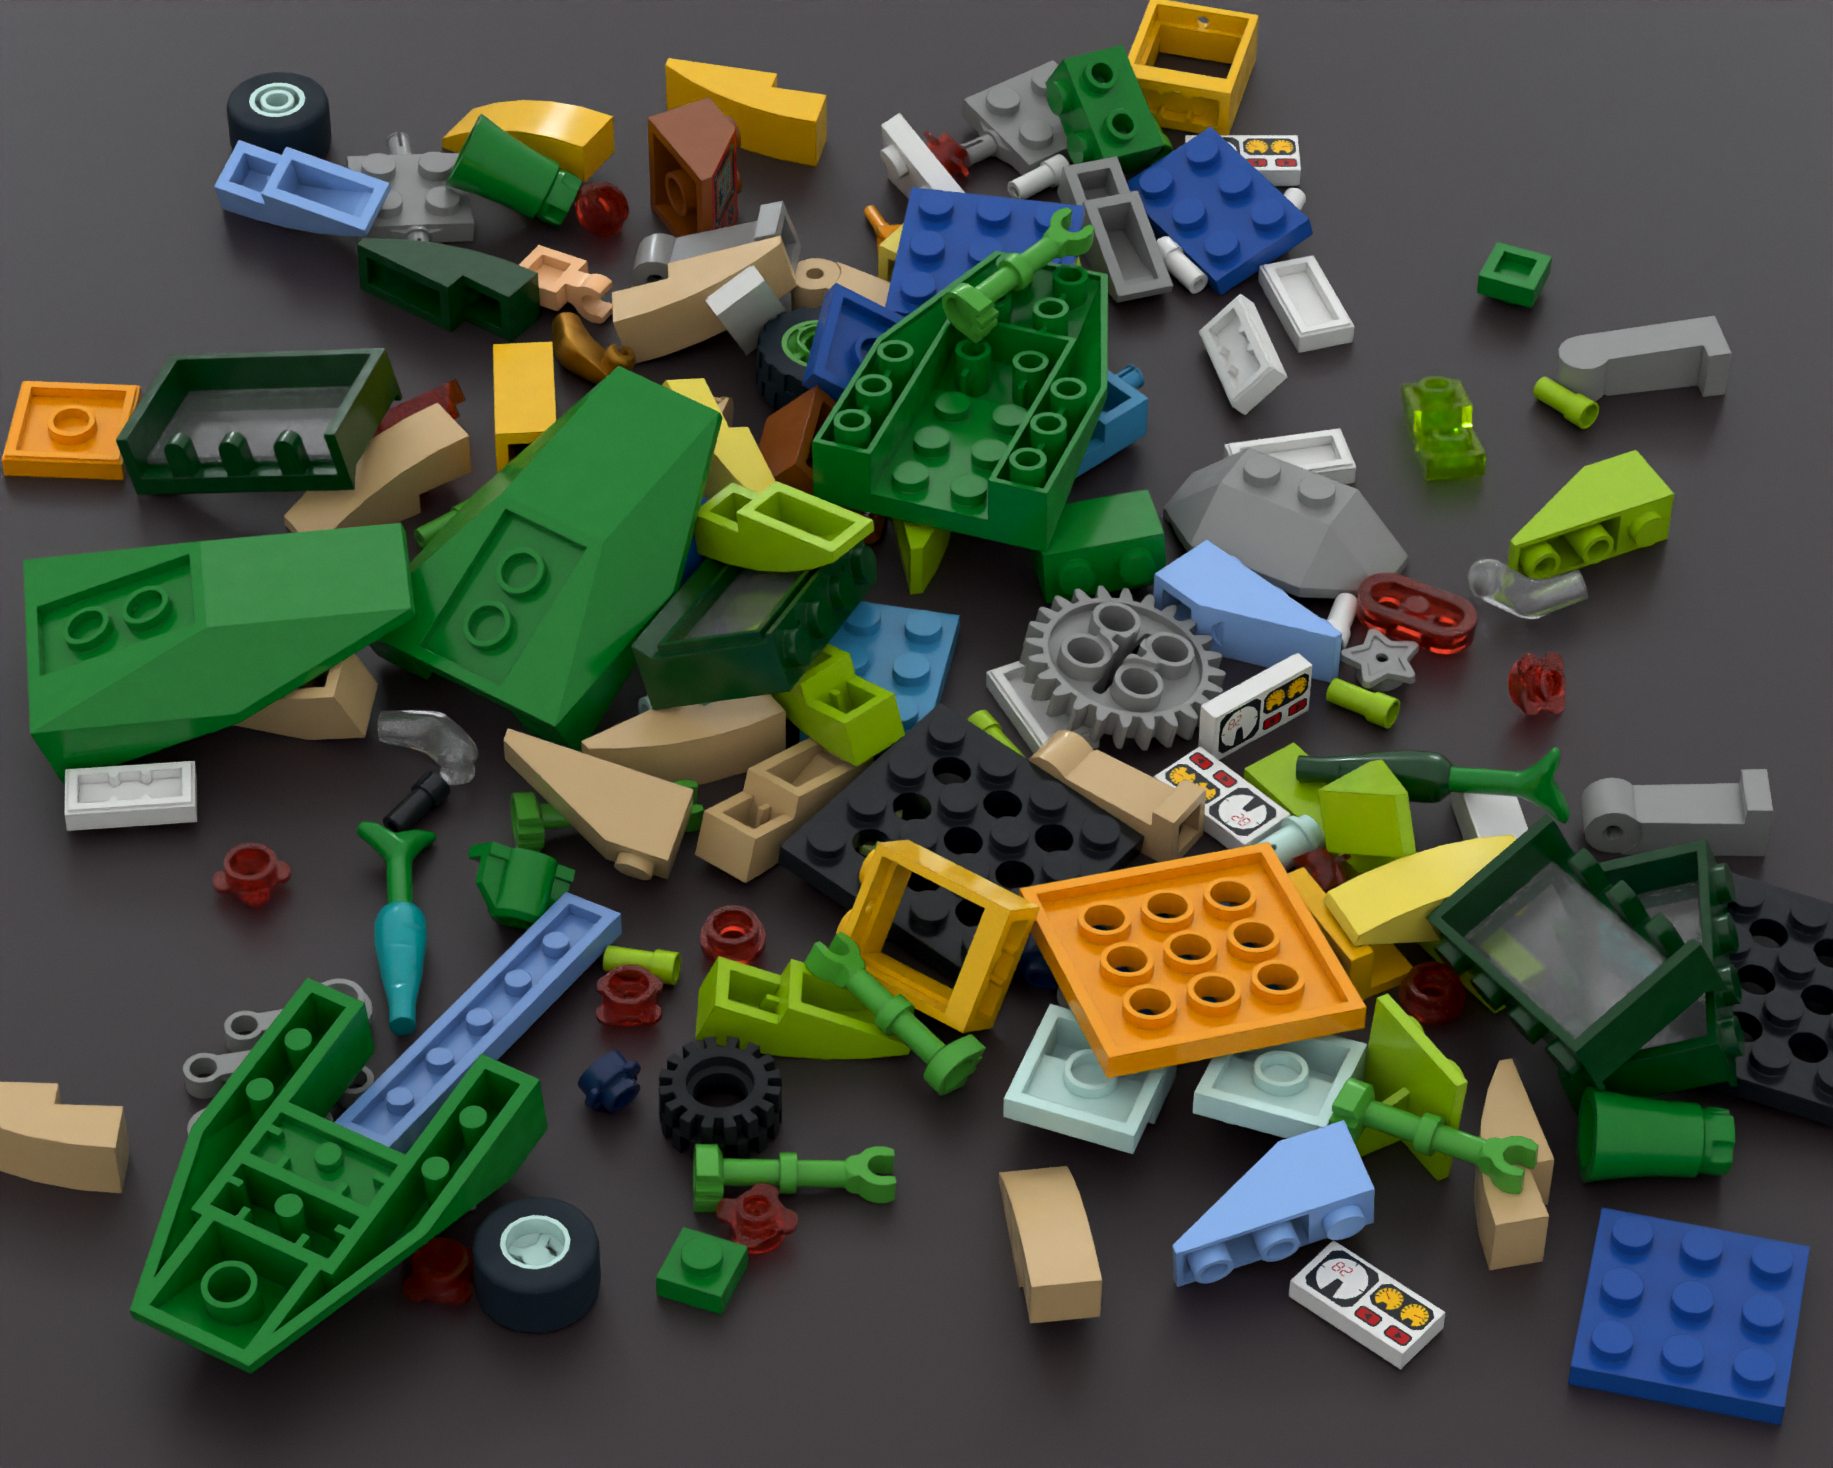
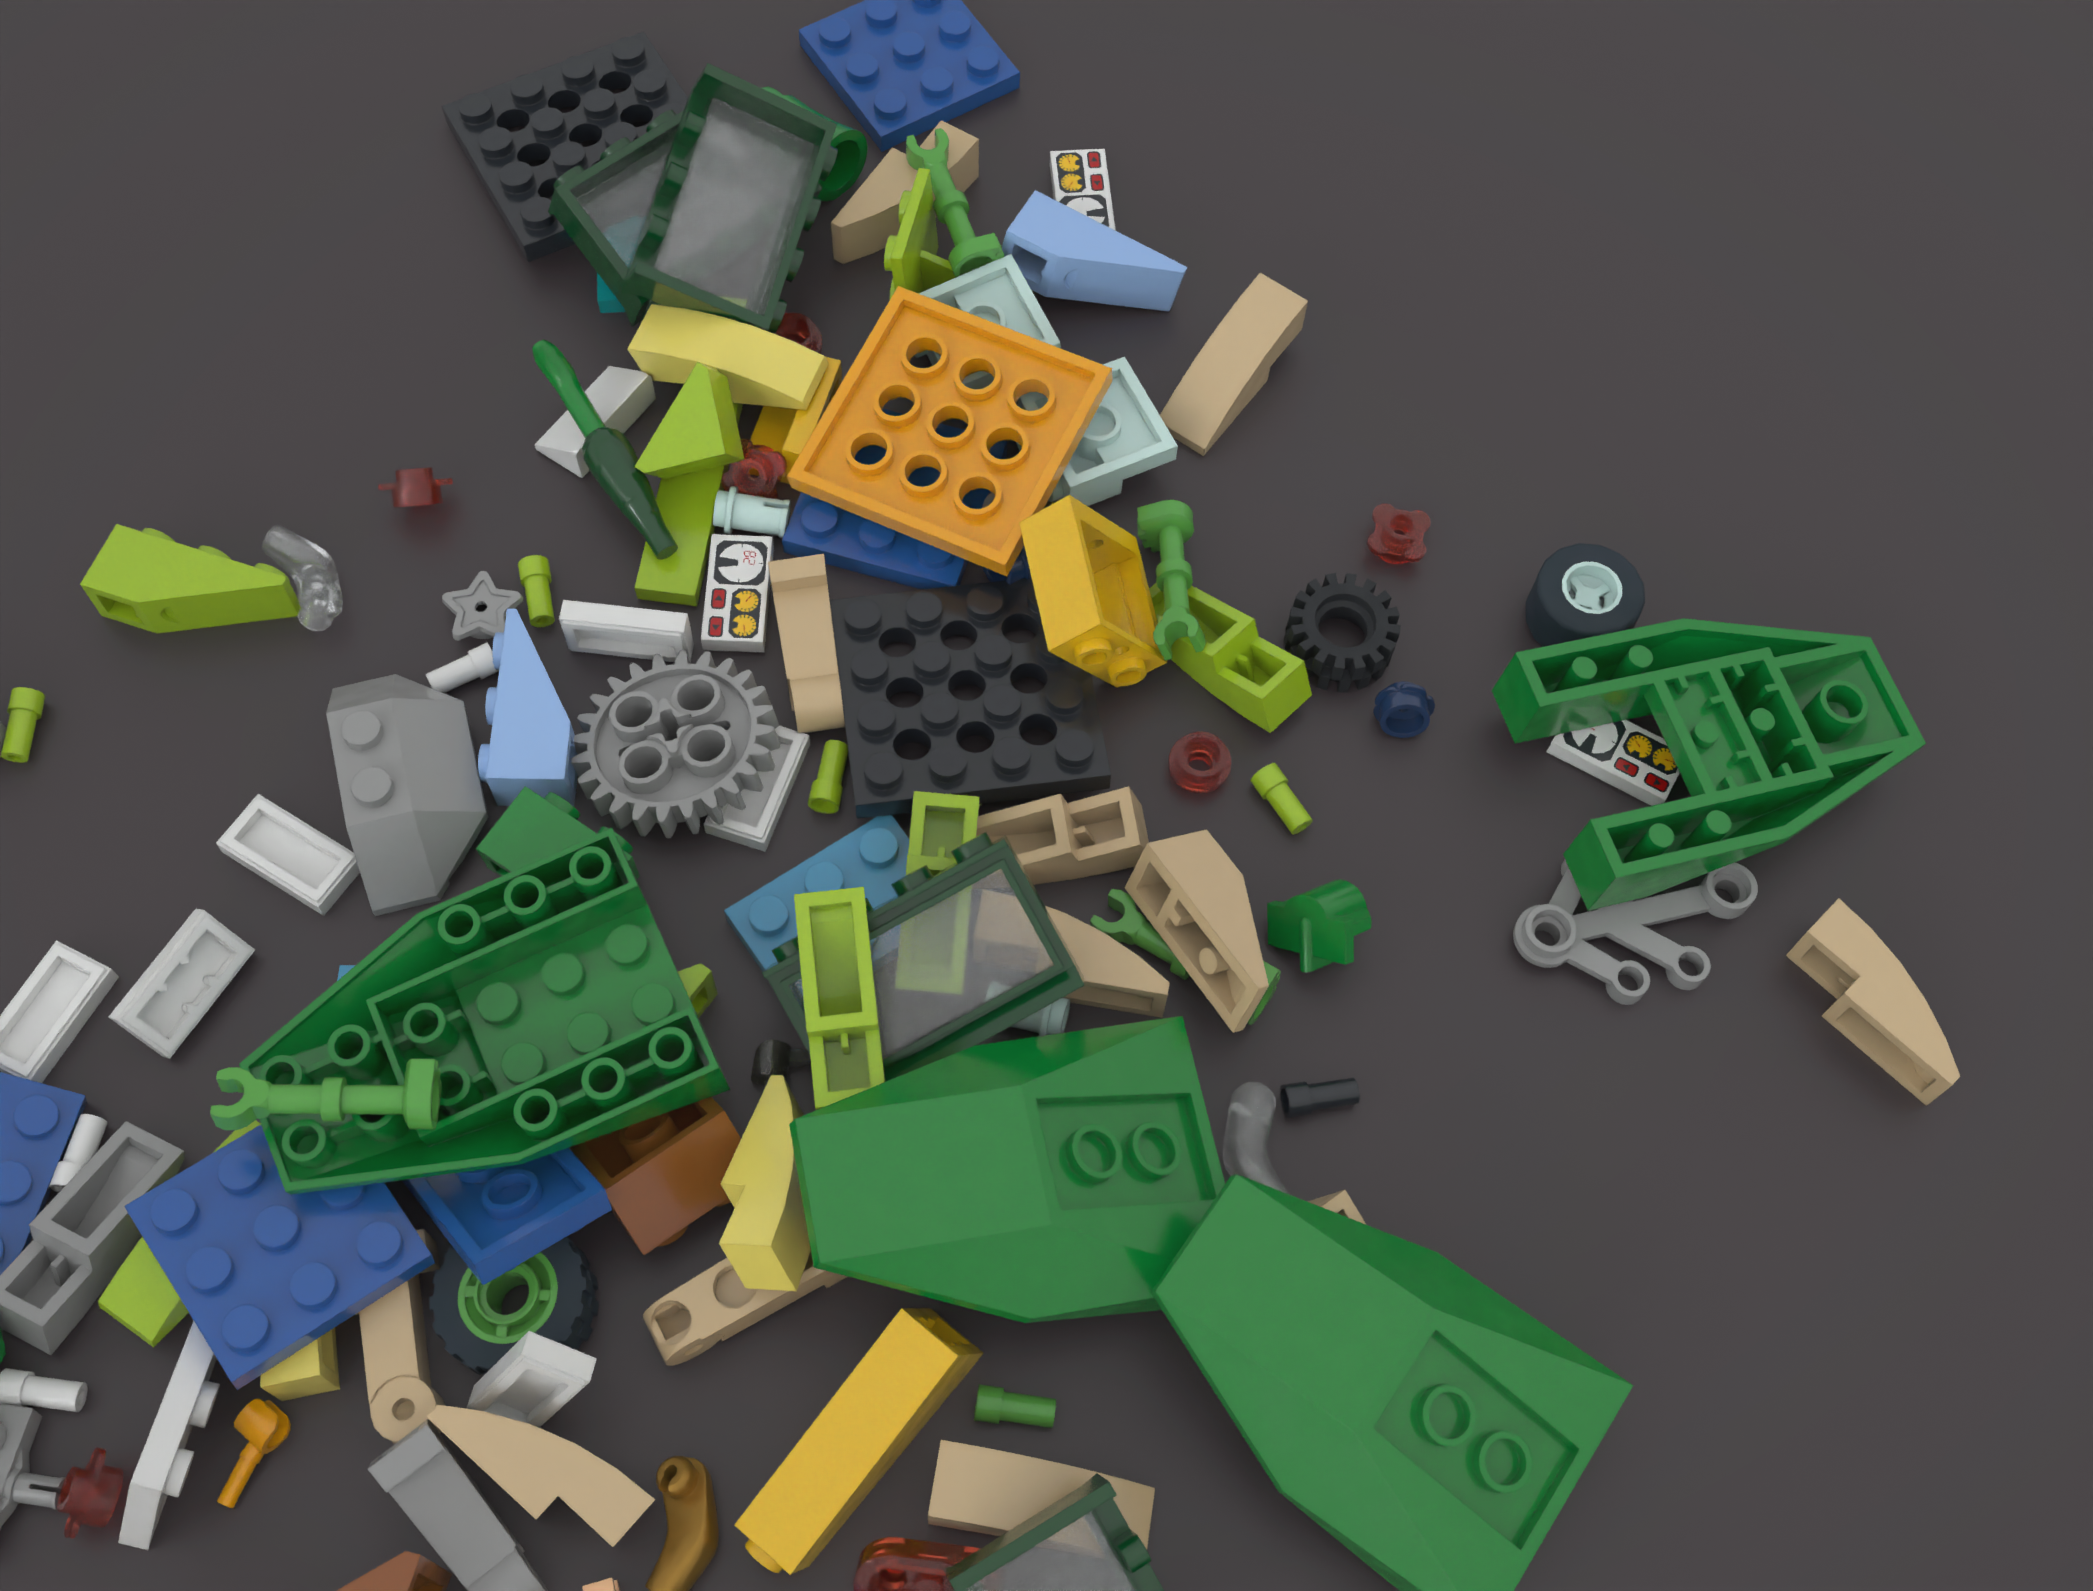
camera: 140 degrees left, 20 degrees up
white plate [65,761,197,831] -> none
clear red plate [212,843,291,908] -> none
medium blue plate [334,892,622,1154] -> none
teal piece [356,821,437,1035] -> none
clear red plate [596,965,663,1027] -> none
green plate [656,1227,748,1315] -> none
bright green piece [693,1144,896,1212] -> none
clear red plate [1356,573,1477,655] -> none
clear neon green slope [1401,376,1486,480] -> none
light grey leg [1581,769,1773,856] -> none

